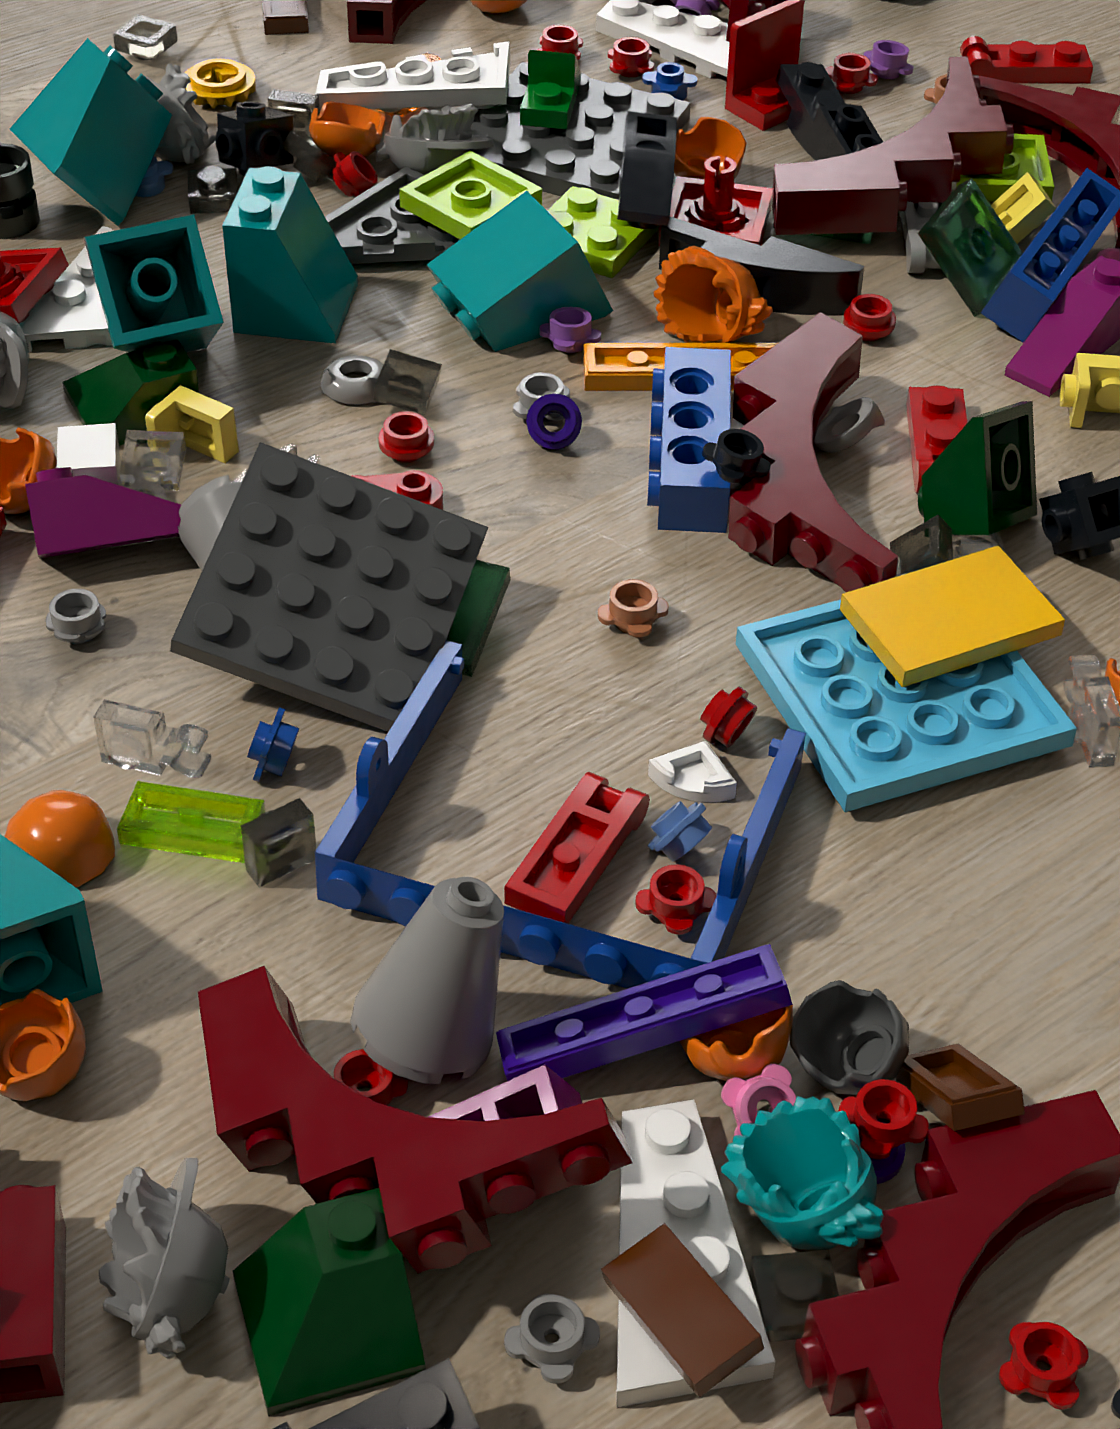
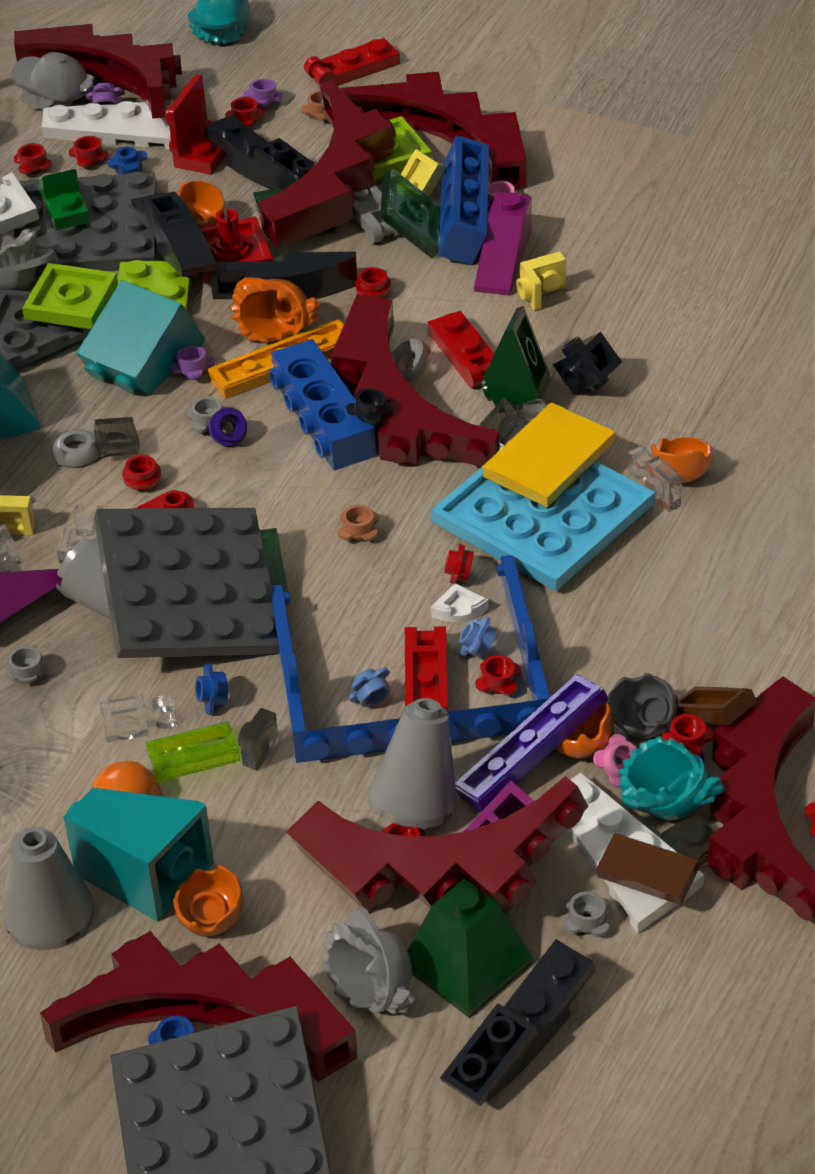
camera: 25 degrees left, 0 degrees up
none -> medium blue plate [349,668,391,707]

